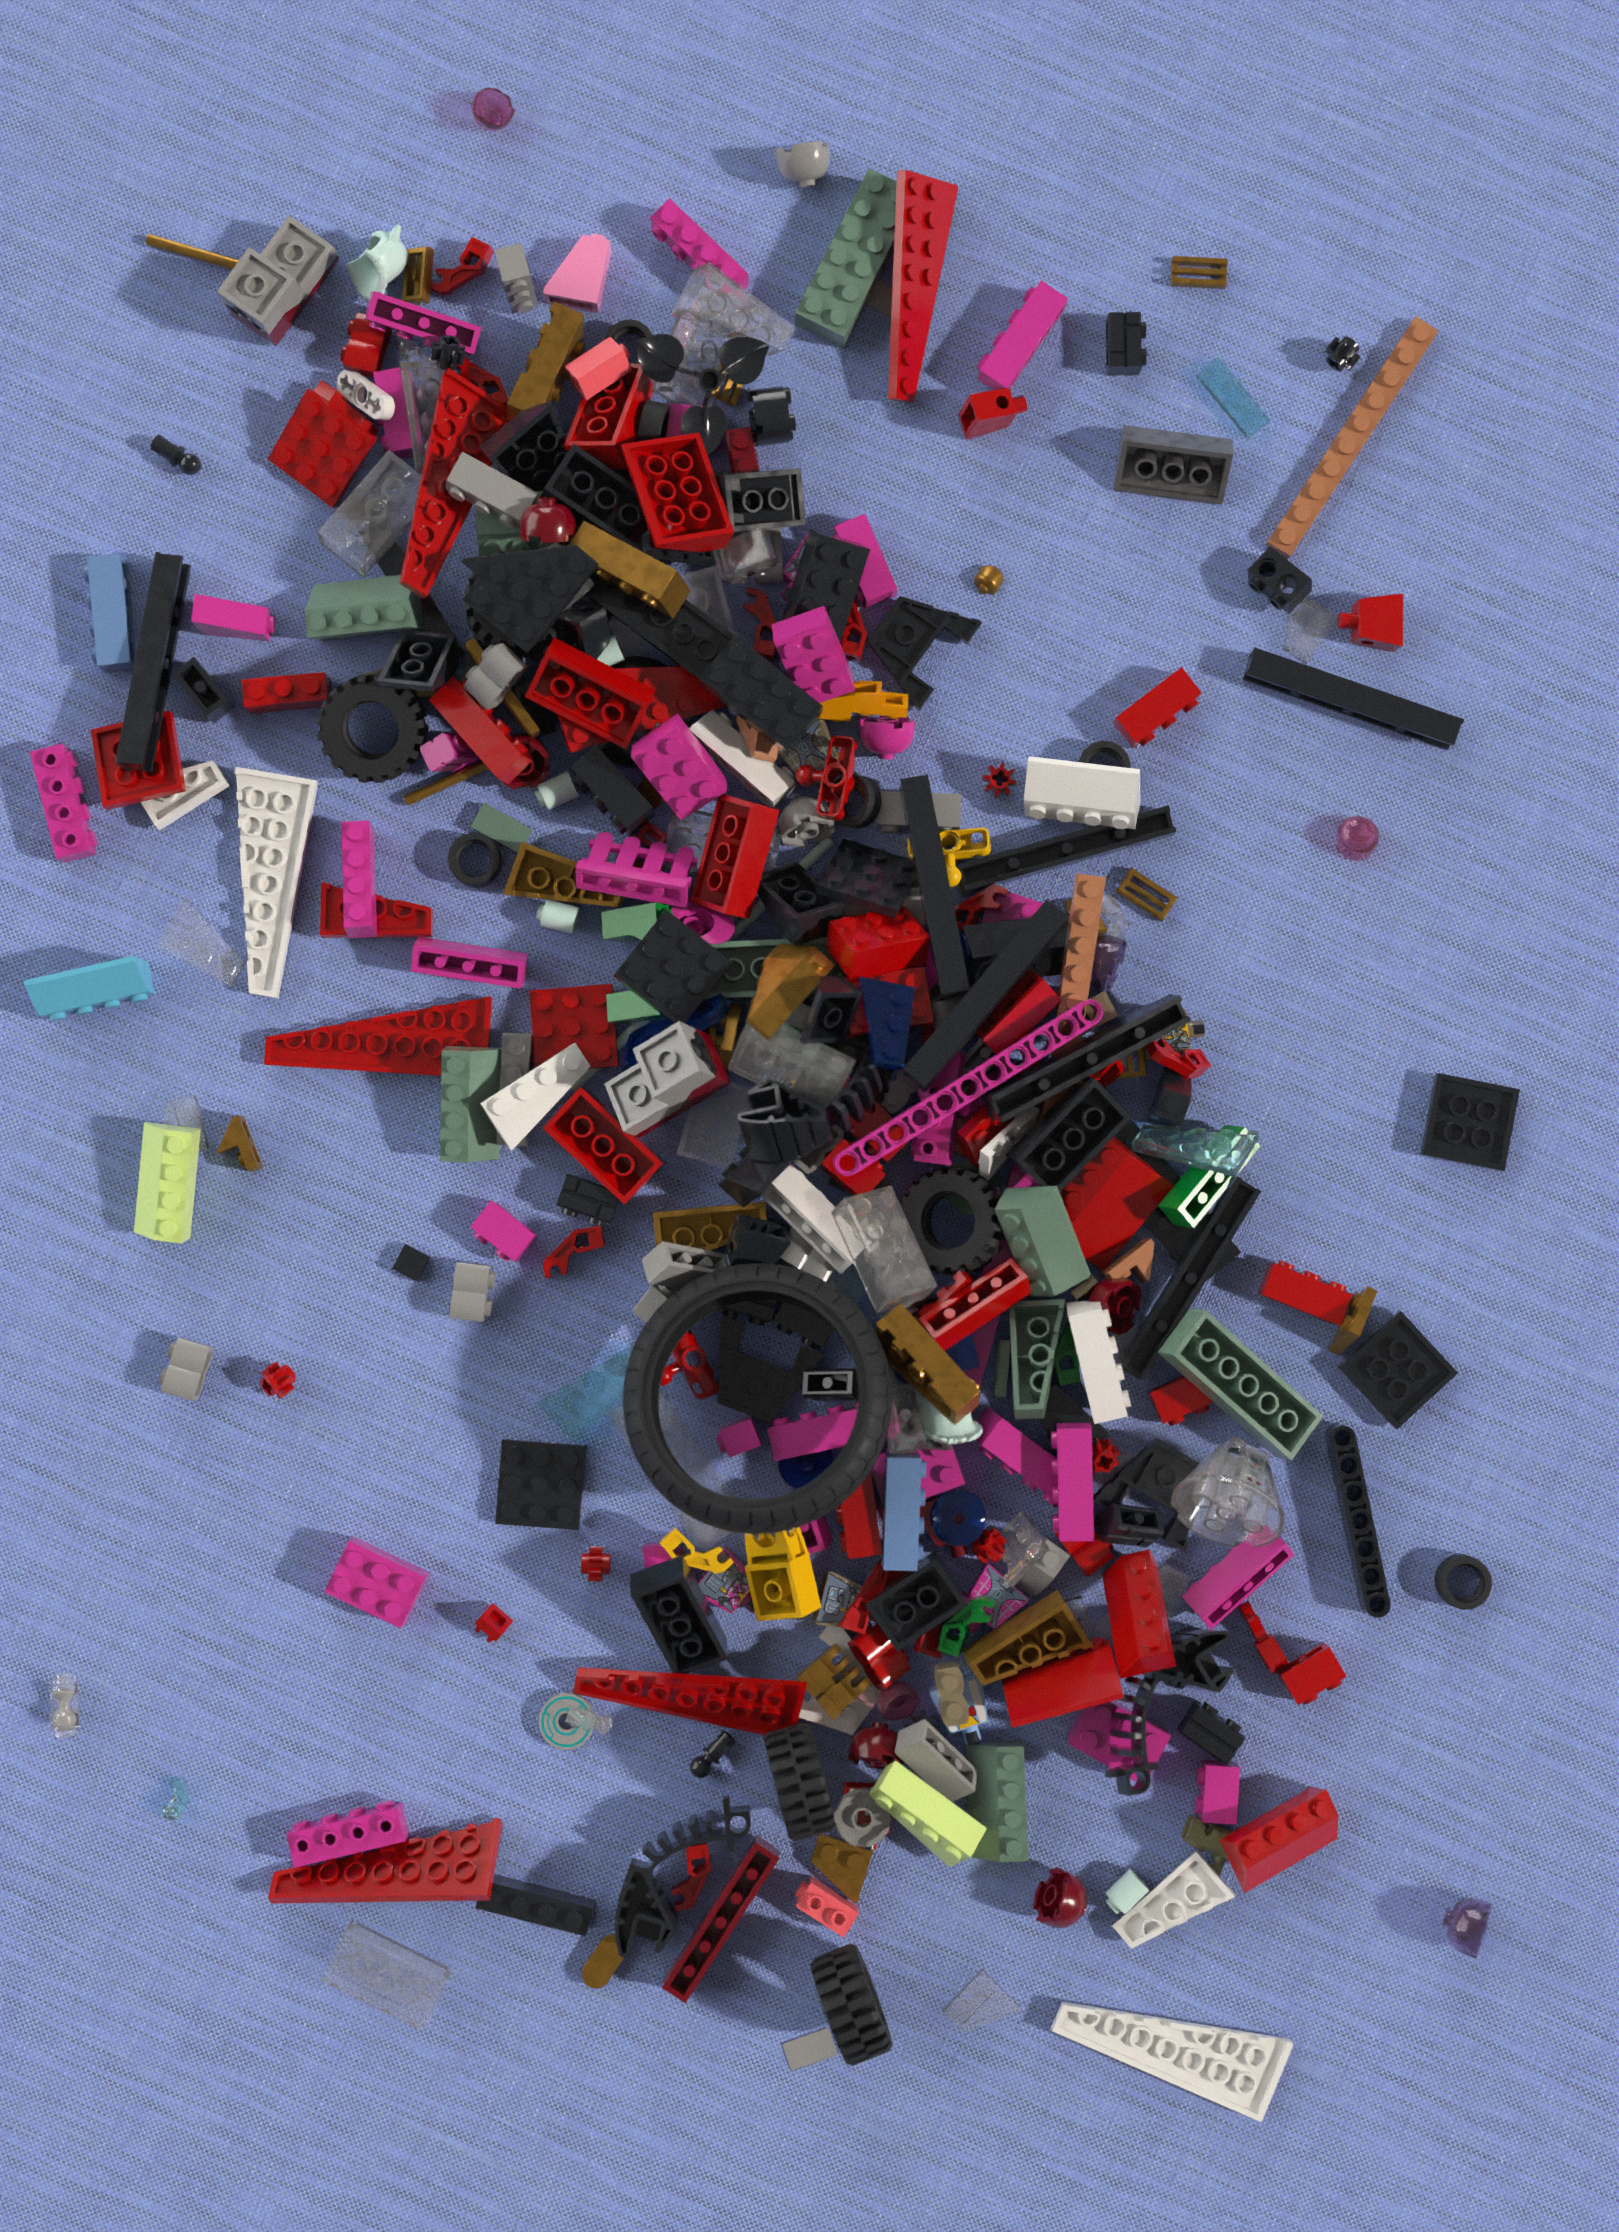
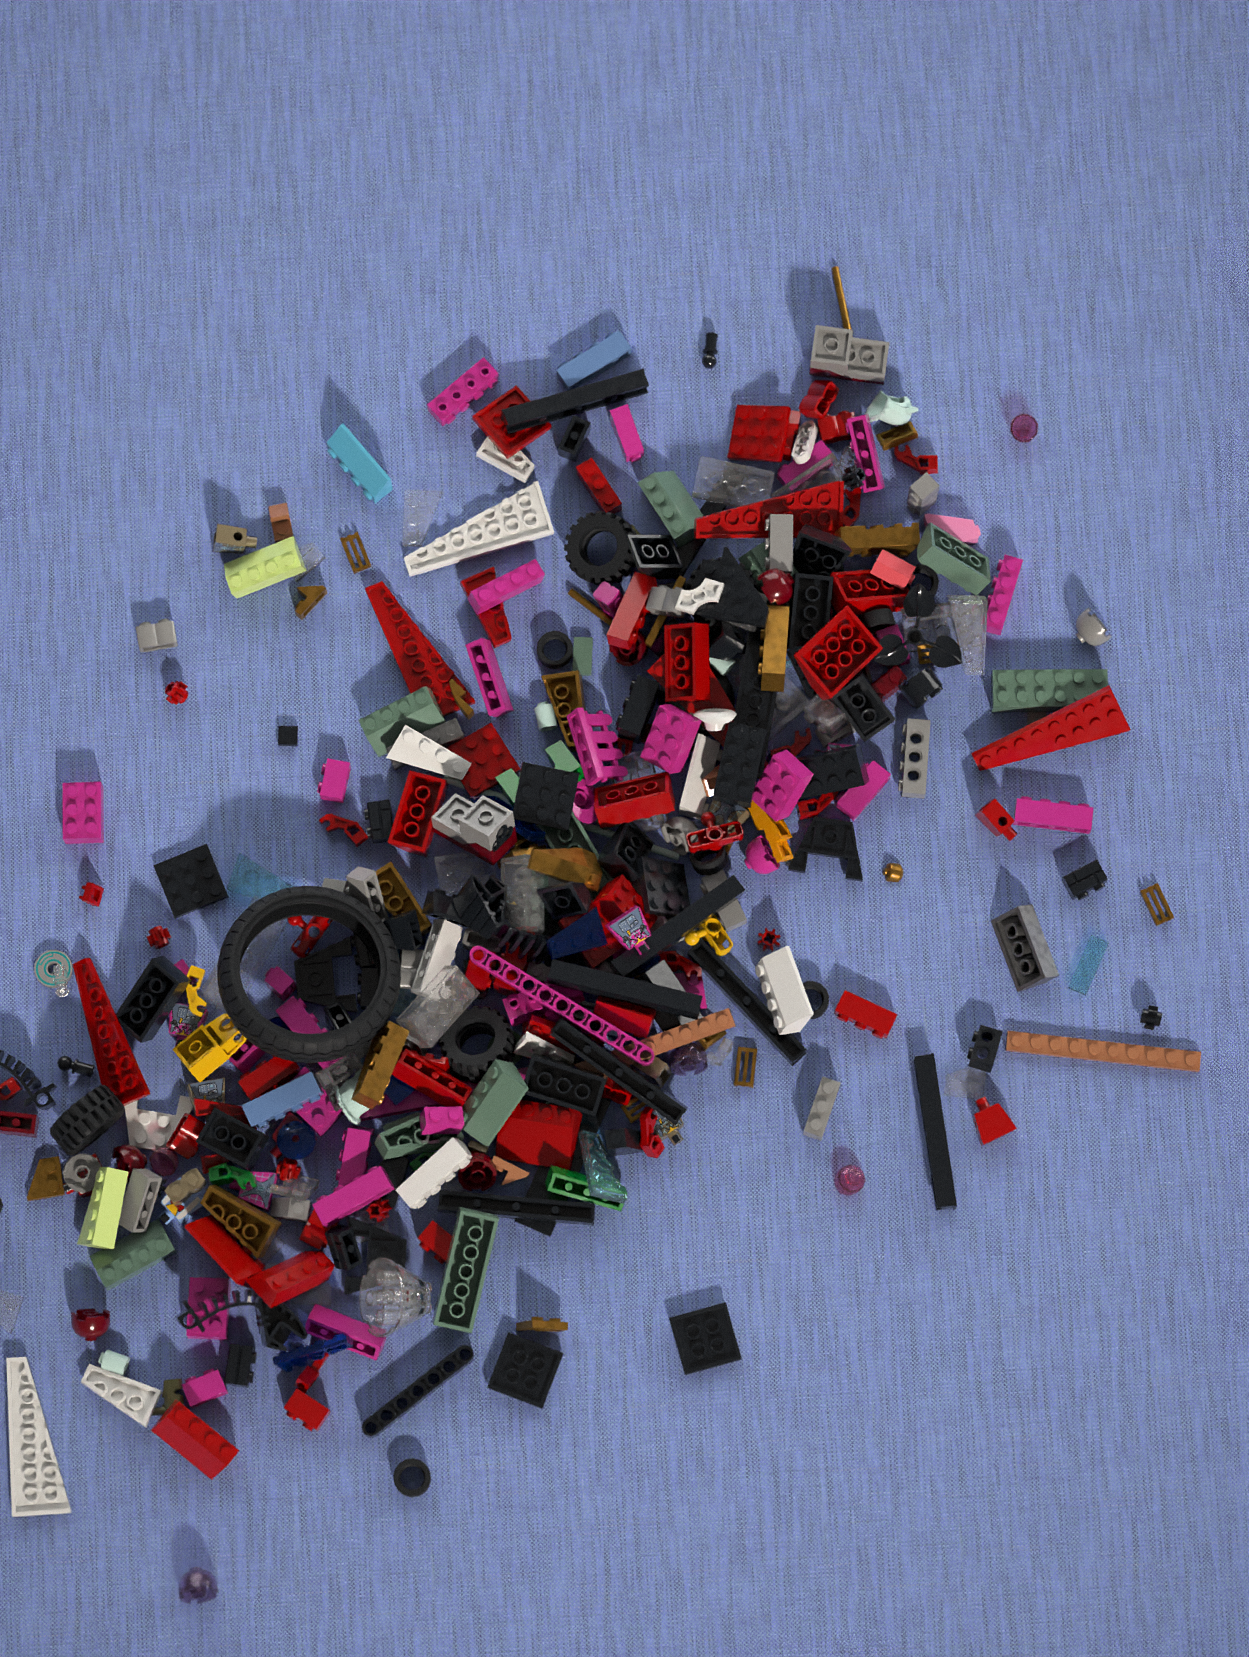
camera: 65 degrees right, 10 degrees down
light grey brick [449,1262,496,1322] -> none
light aqua brick [535,771,579,810] -> none
coral brick [794,1876,859,1938] -> none
pearl gold legs [796,1643,871,1721] -> none
red brick [1257,1260,1353,1326] -> none
none -> dark tan torso [213,524,257,554]
none -> nougat slope [268,503,293,543]
none -> clear blue wing [272,1334,354,1373]
none -> pearl gold tile [340,532,371,574]
none -> dark pink brick [419,1107,464,1135]
none -> pearl gold slope [449,679,474,720]
none -> torso [605,905,651,955]
none -> white tile [675,578,724,615]
none -> white hat [693,708,737,731]
none -> red brick [798,380,839,419]
none -> light grey brick [803,1076,841,1141]
none -> light grey brick [898,718,931,799]
none -> sand green slope [917,522,991,596]

